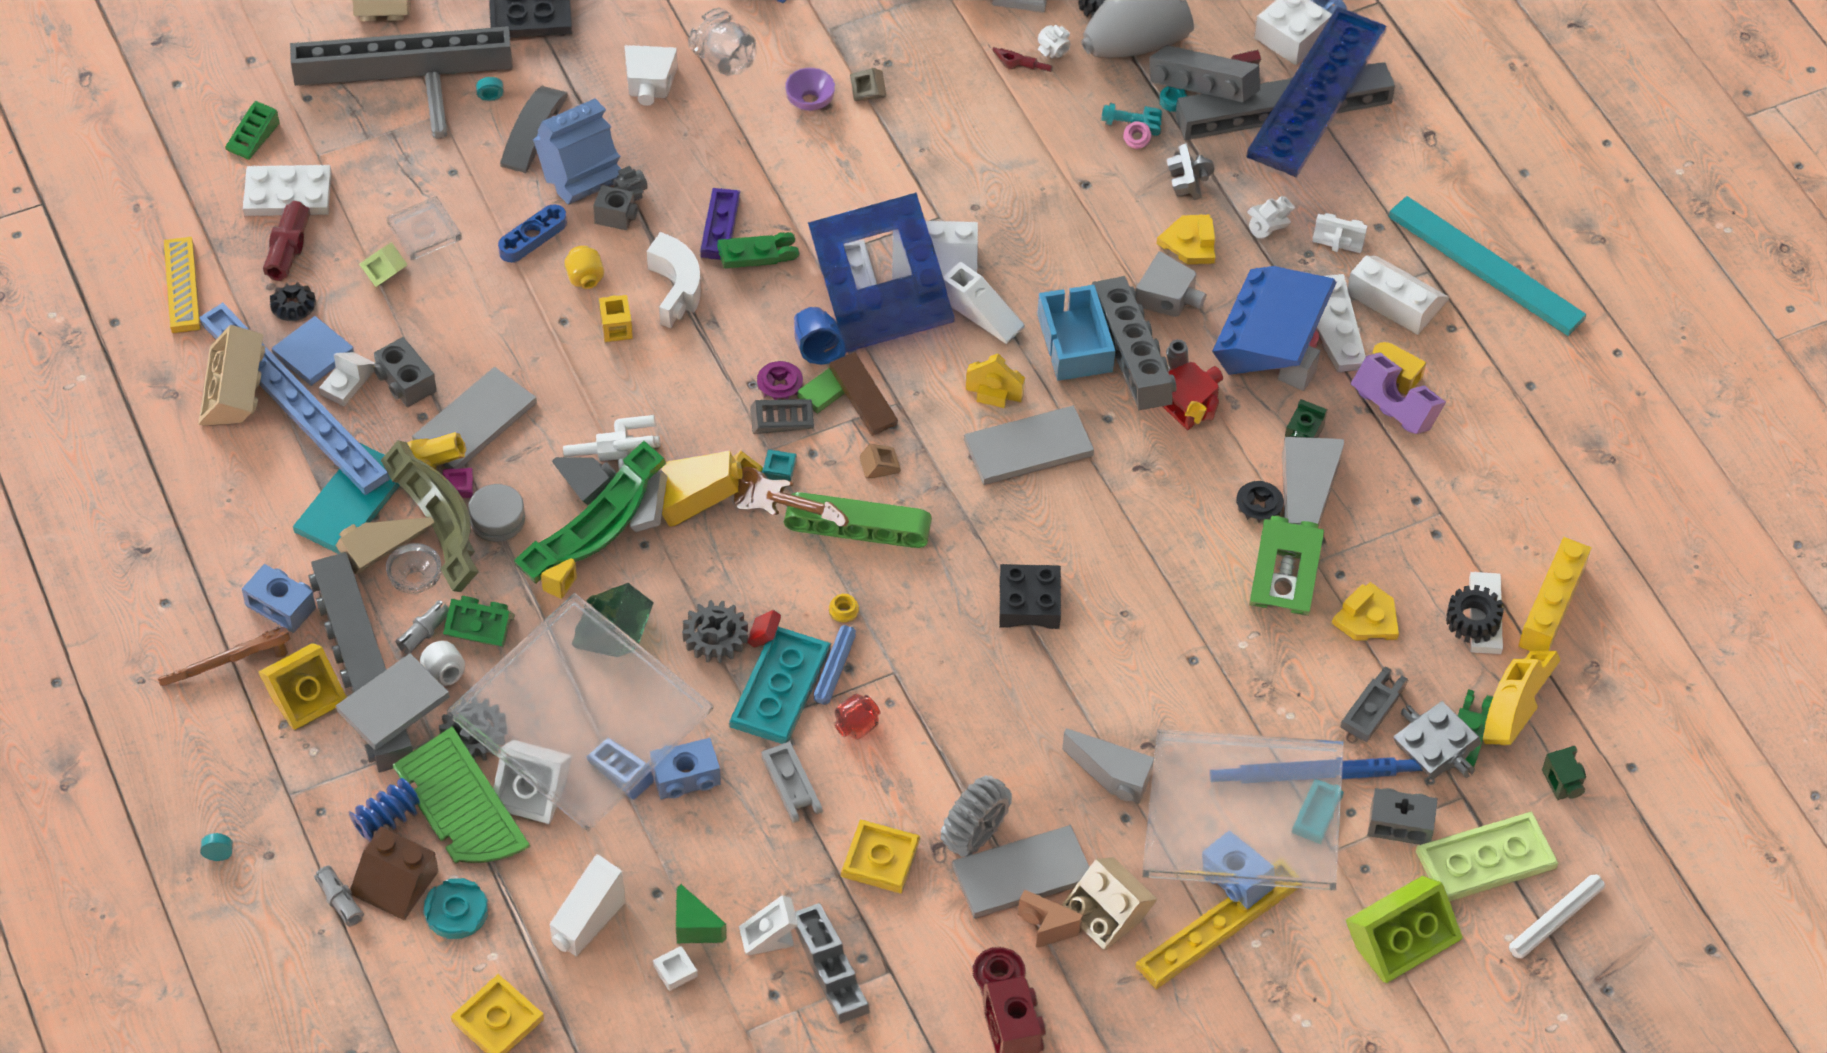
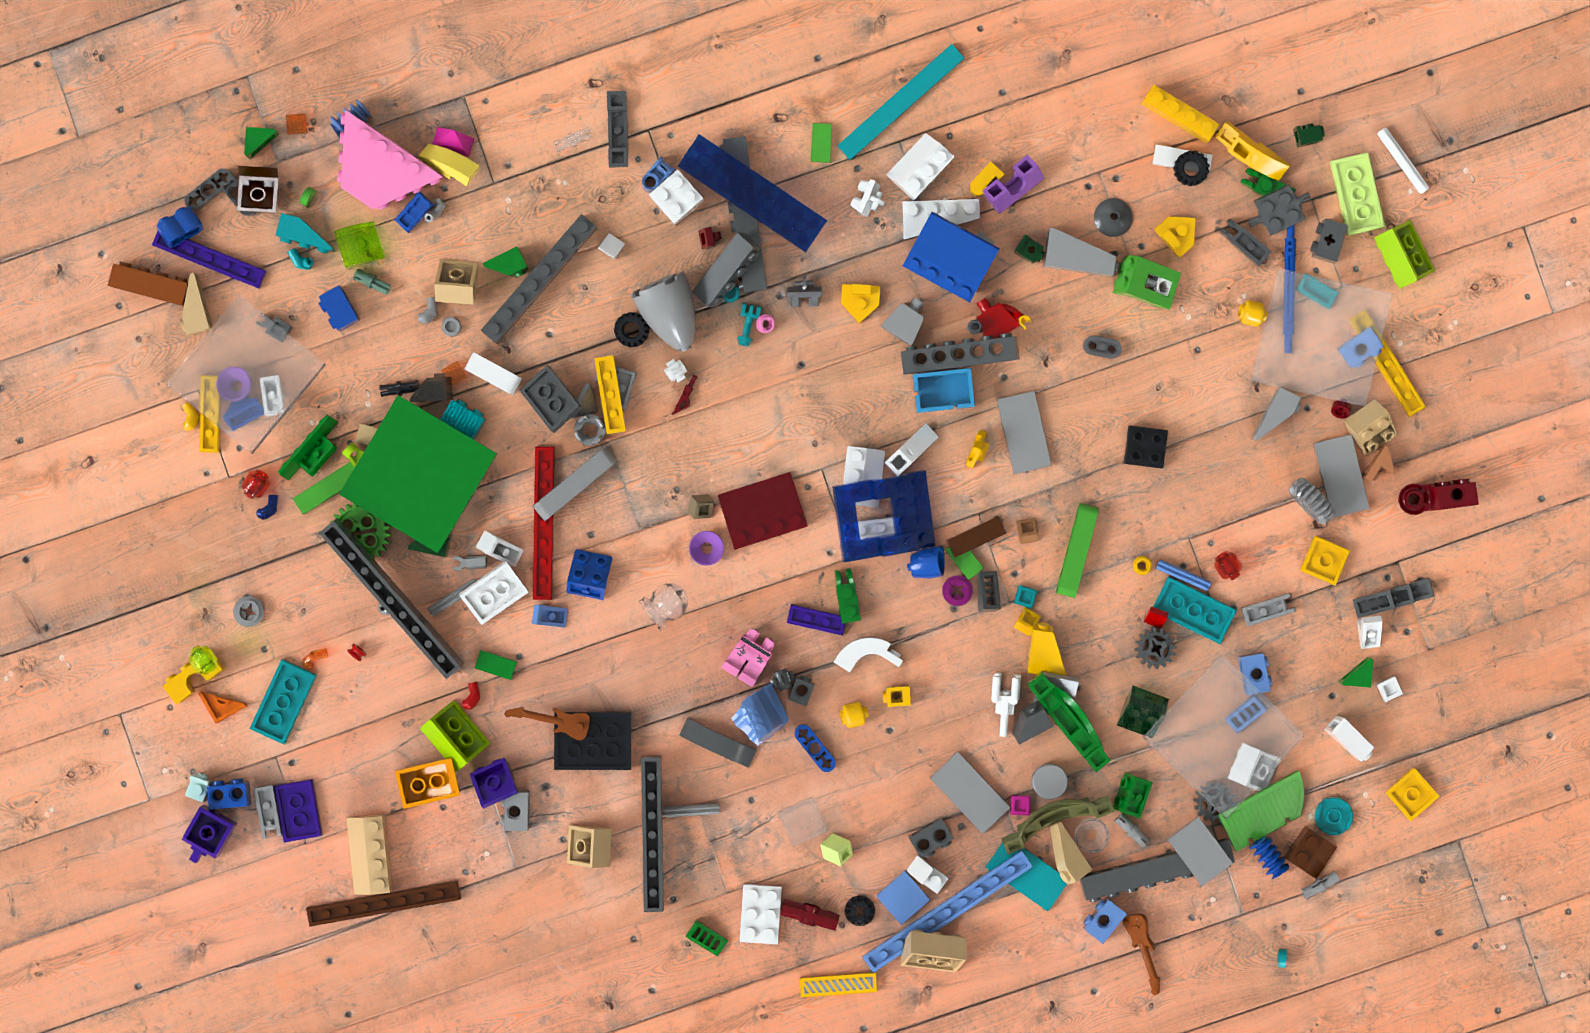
camera: 80 degrees left, 35 degrees up
yellow slope [258,643,347,730] -> none
yellow piece [407,432,466,469] -> none
white head [420,641,465,686] -> none
teal tile [476,77,504,101] -> none
yellow slope [541,558,577,599] -> none
white torso [625,45,677,106] -> none
piece [734,467,849,527] -> none
black gear [1236,481,1284,523] -> none
white hips [1247,196,1295,238] -> none
none -> dark red slope [718,472,808,550]
none -> bright pink hips [721,628,775,687]
none -> bright green tile [811,123,832,163]
none -> flat silver plate [1083,336,1122,359]
none -> dark grey dish [1094,198,1132,237]
none -> yellow head [1238,300,1268,327]
none -> dark red tile [1331,398,1352,419]

